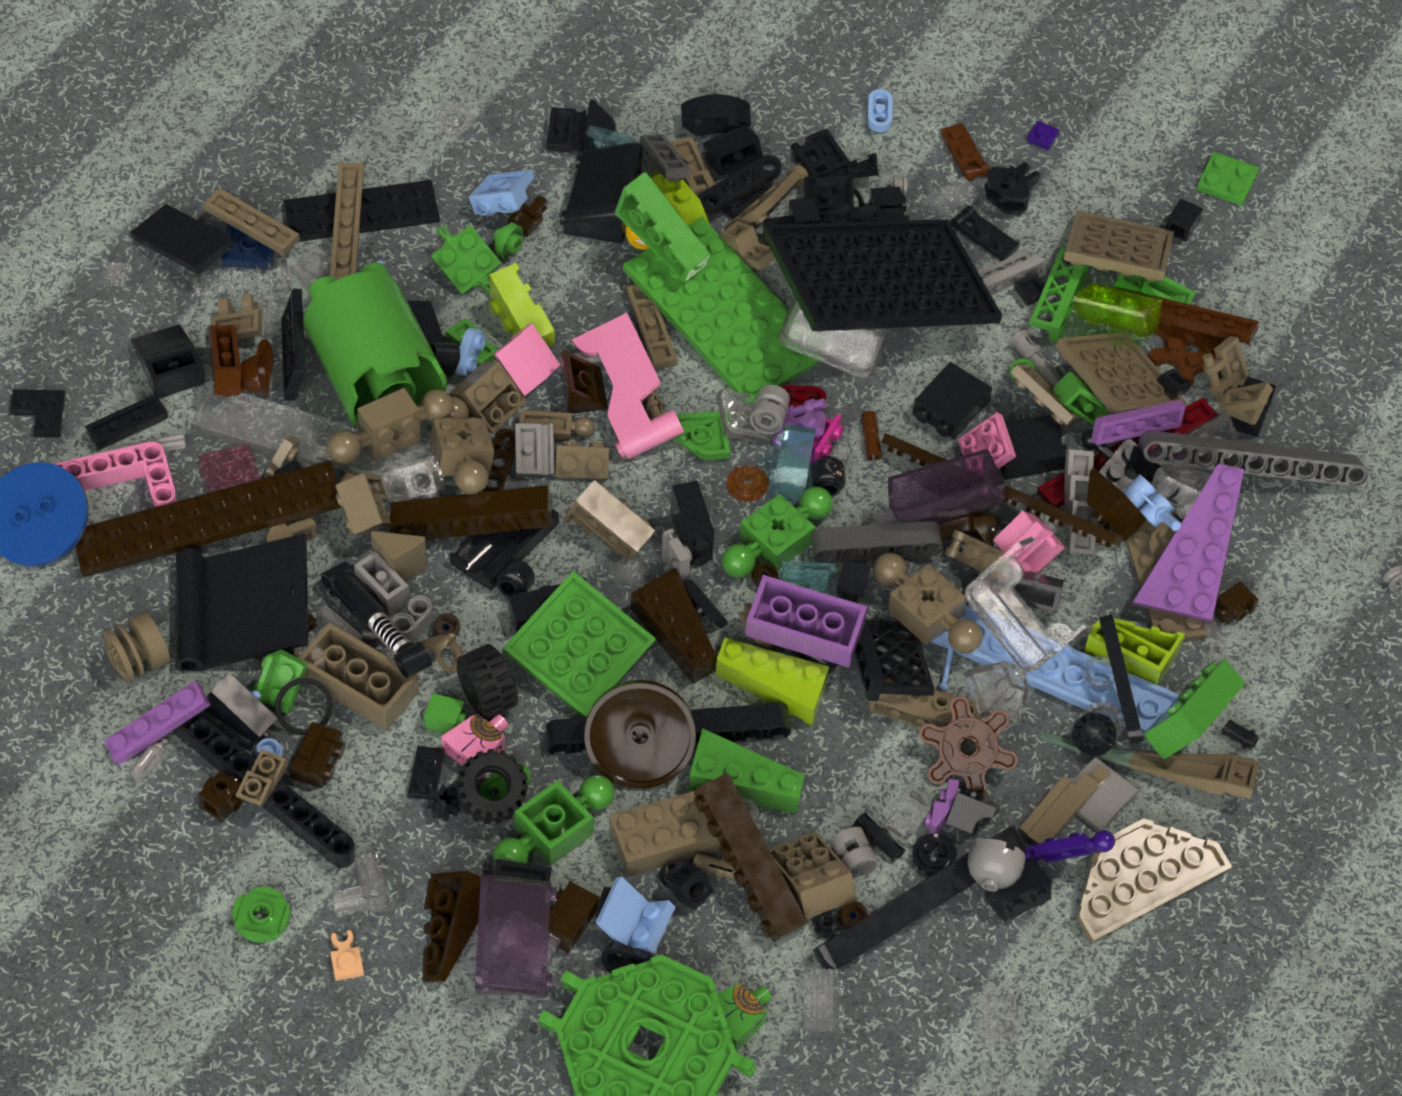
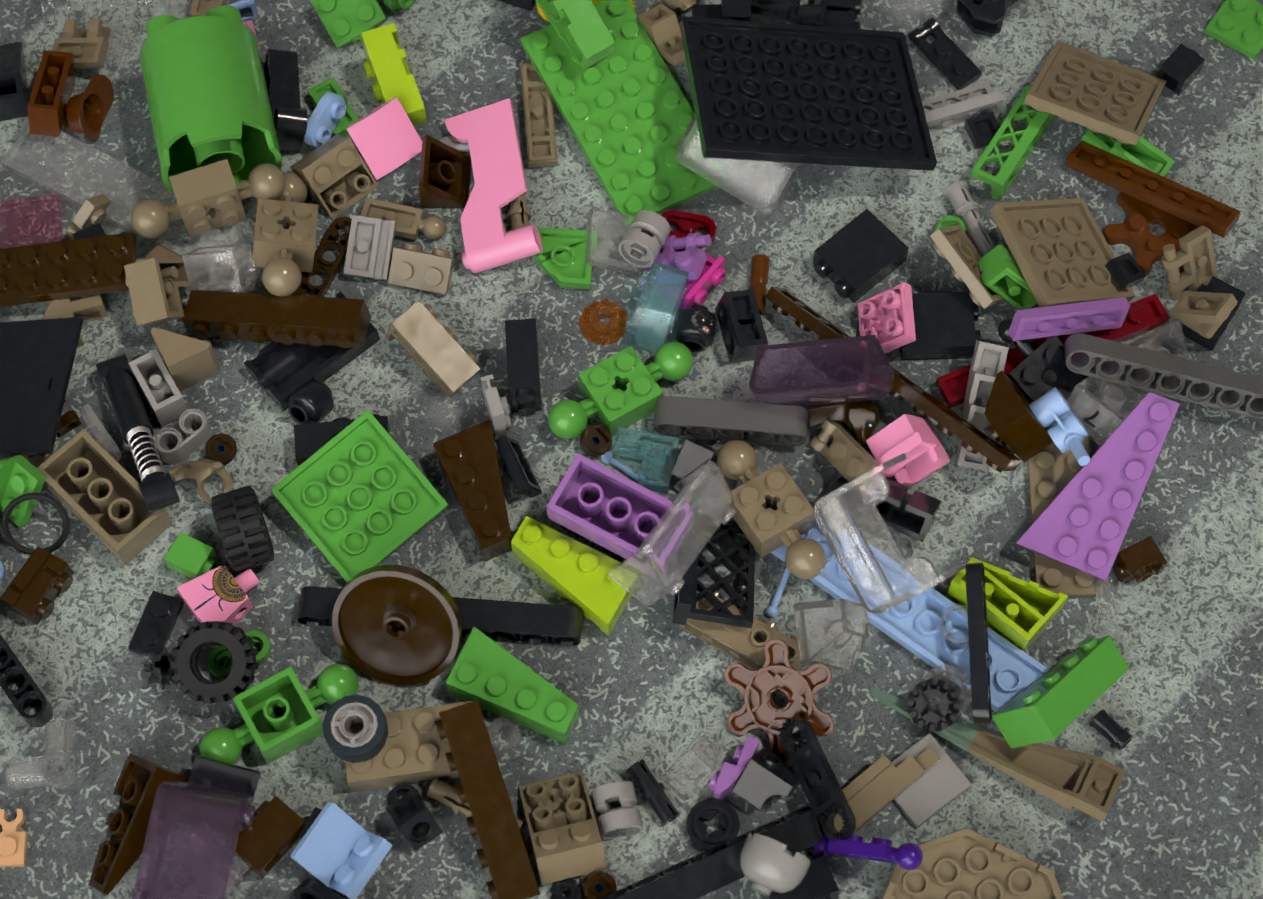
camera: 15 degrees right, 10 degrees up
black tile [281,288,306,401] -> none
clear neon green slope [1073,283,1163,337] -> none
none -> wheel [323,695,389,763]
none -> clear windscreen [608,459,736,607]
none -> black brick [715,289,768,363]
none -> black plate [779,718,856,840]

